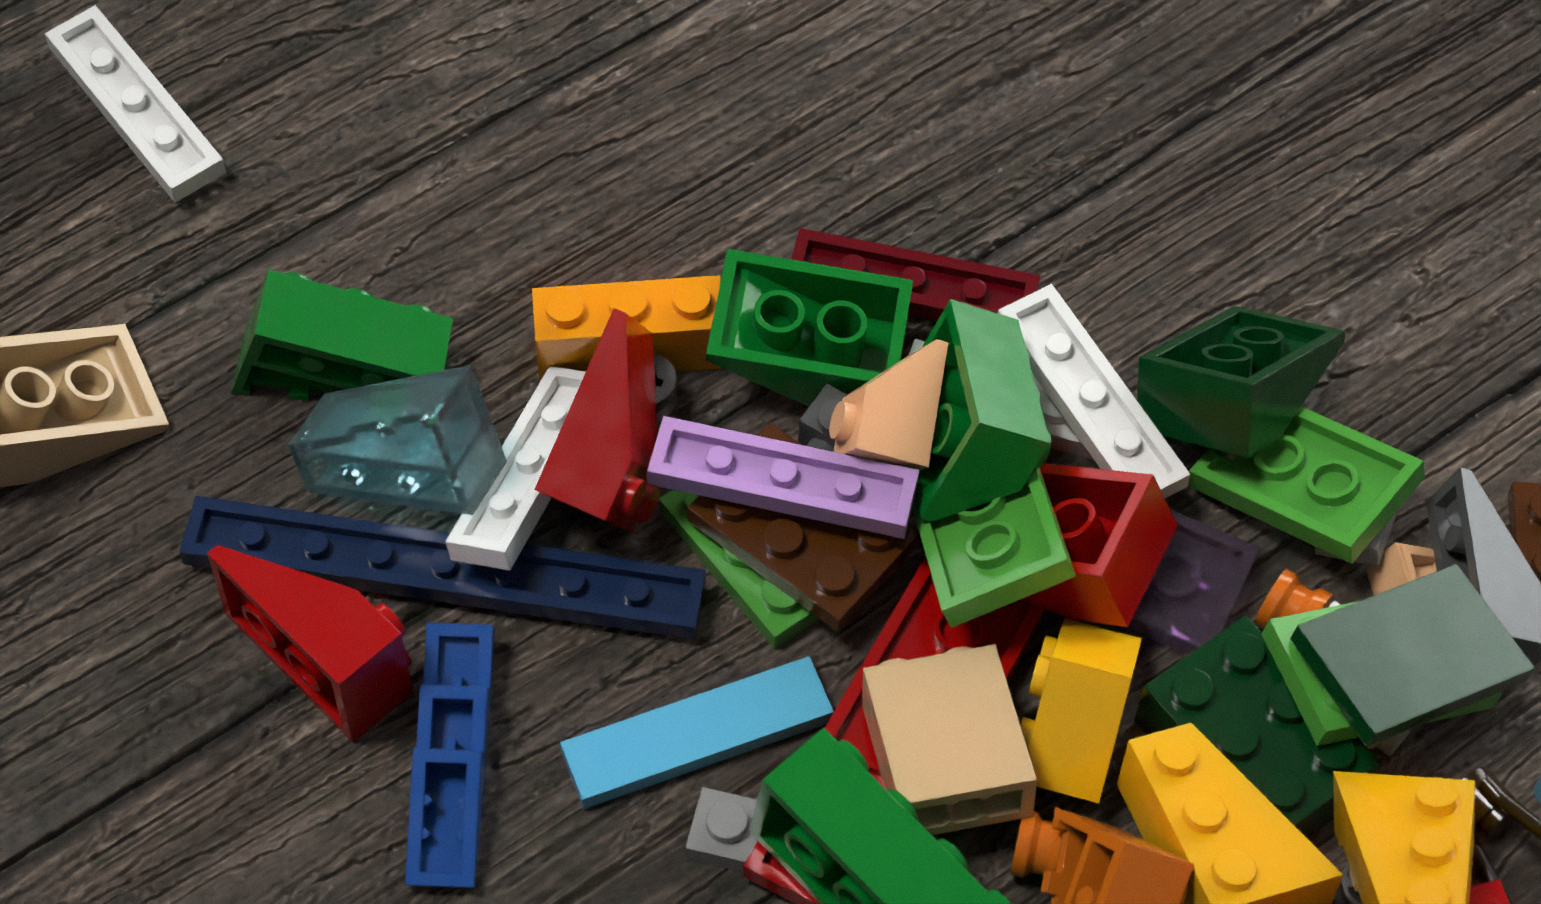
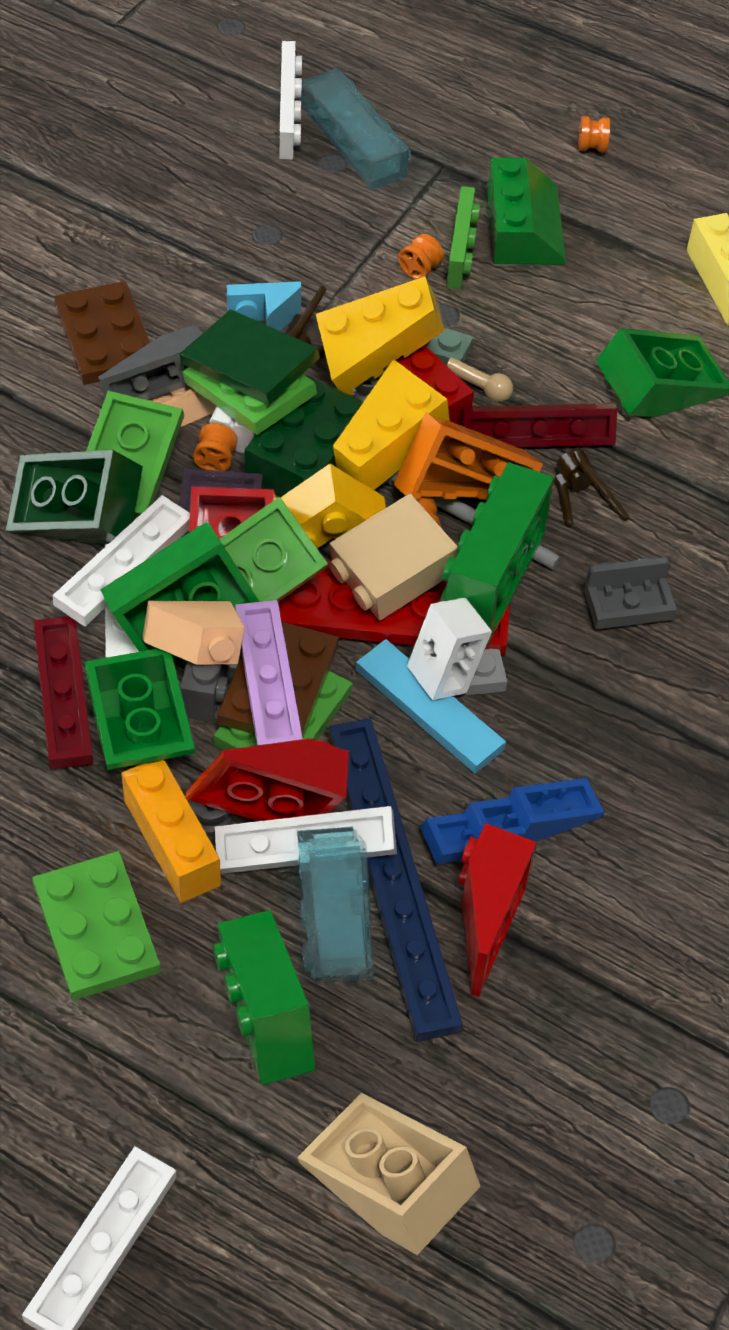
camera: 115 degrees left, 5 degrees down
none -> bright green plate [32,851,161,1001]
none -> white brick [407,598,492,700]

